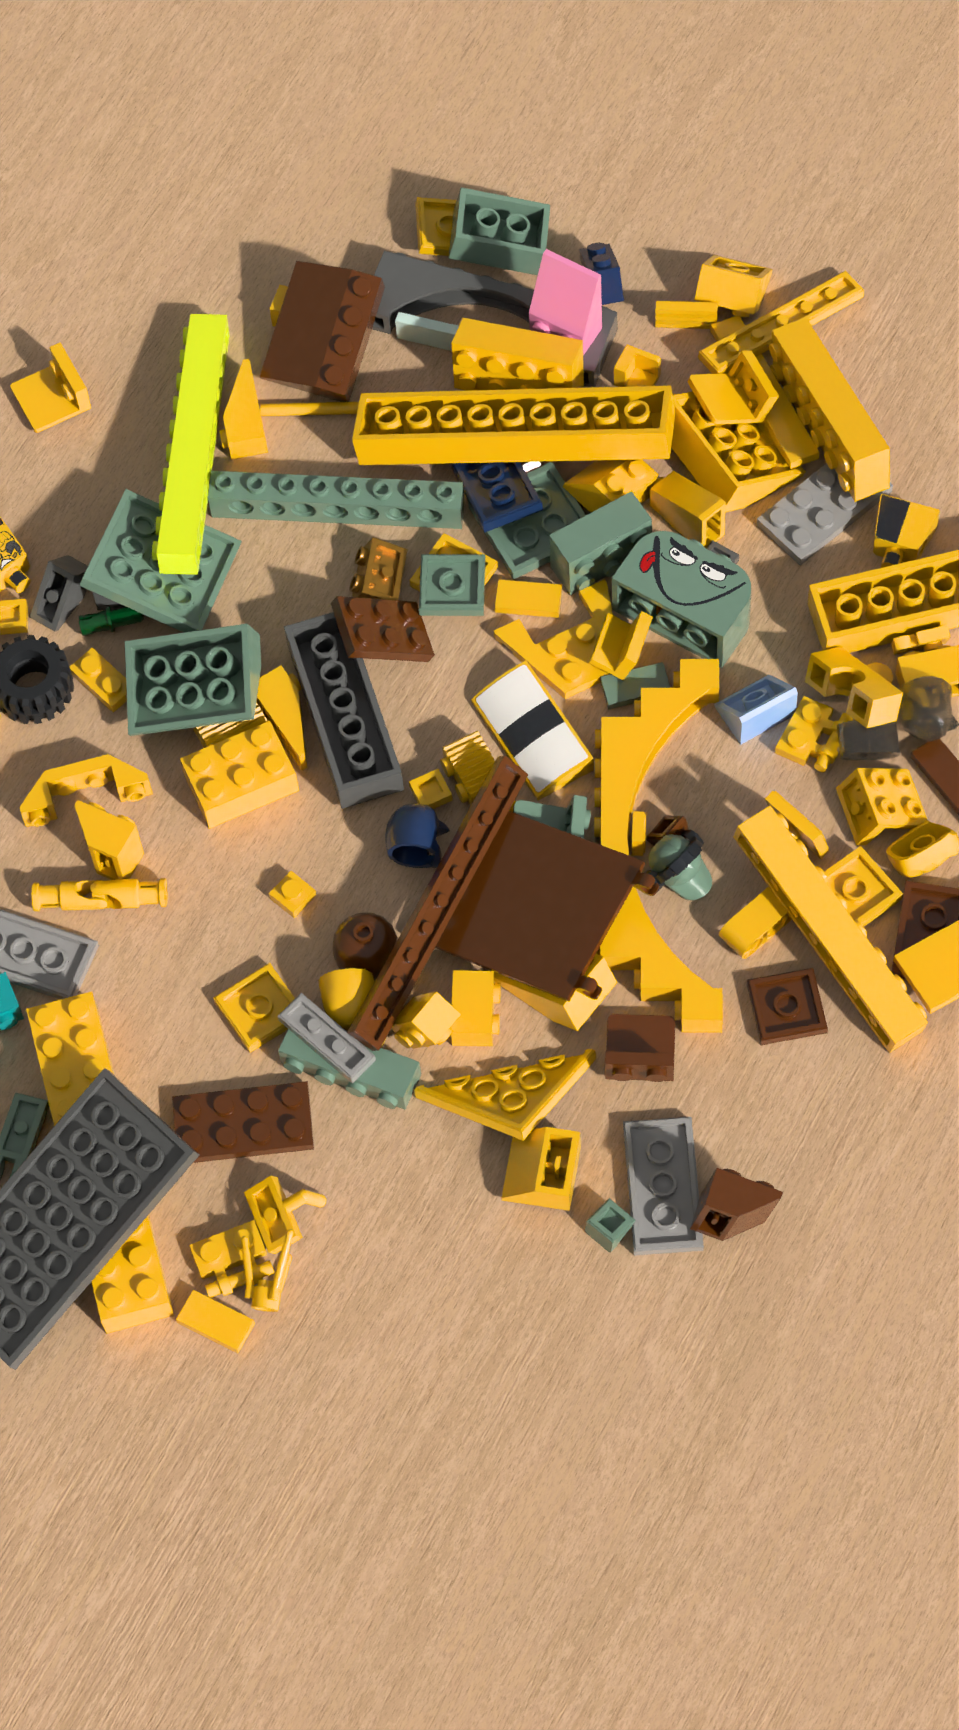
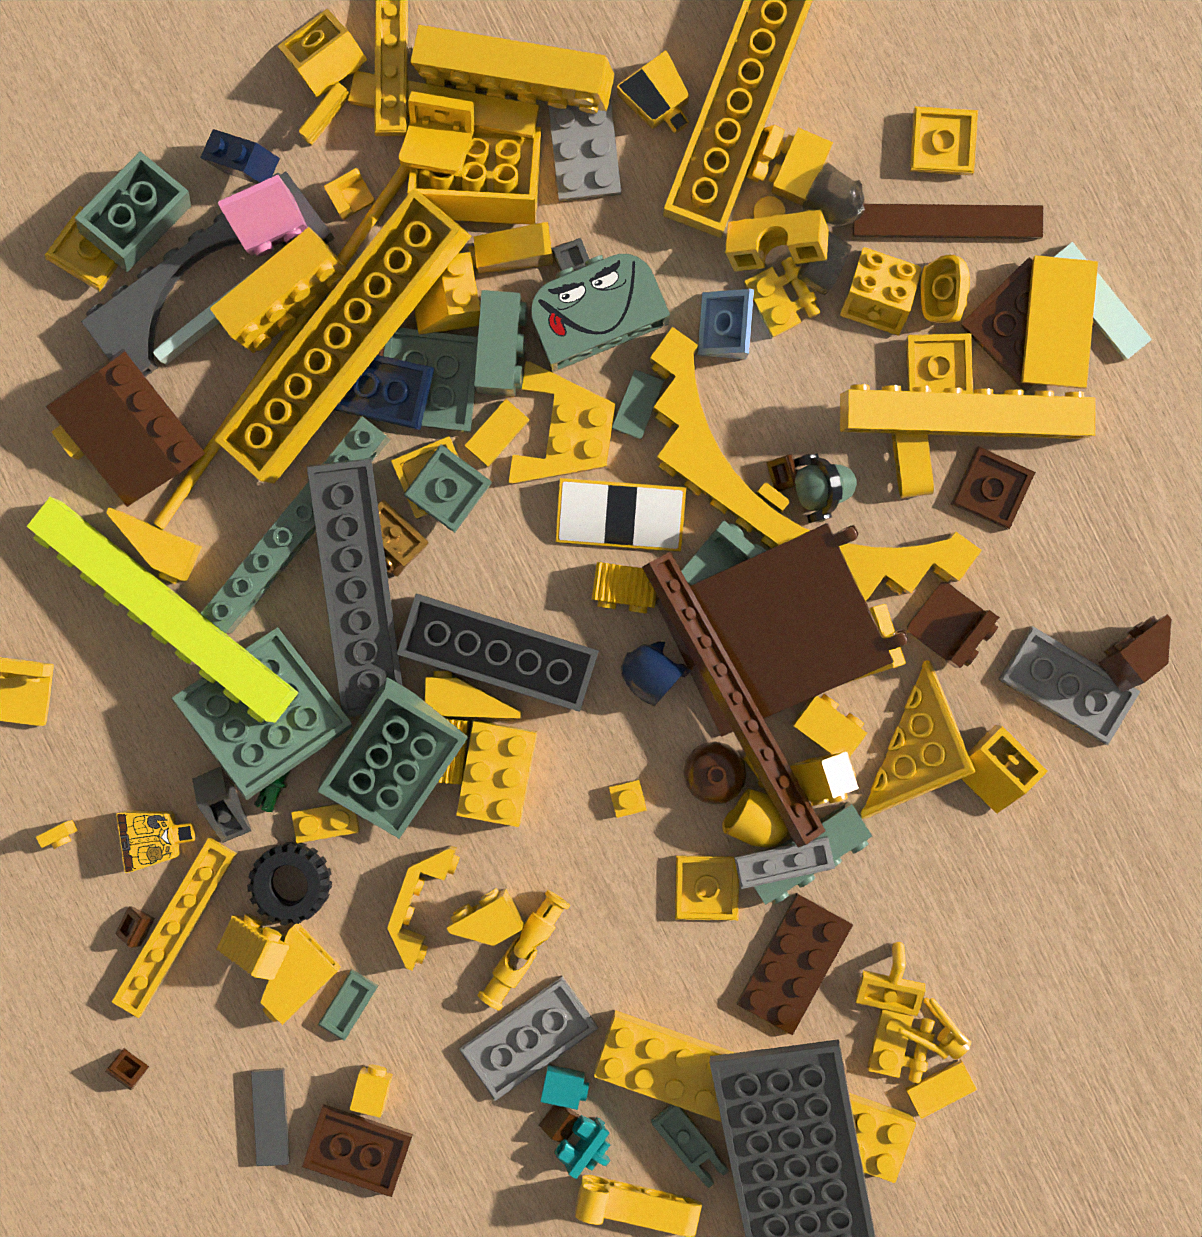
camera: 60 degrees left, 25 degrees up
reddish brown plate [331,596,435,662] -> none
yellow plate [409,769,453,809] -> none
sand green slope [585,1198,635,1252] -> none
yellow panel [589,611,653,680] -> none
yellow plate [765,791,829,859] -> none
none -> dark grey plate [307,458,402,717]

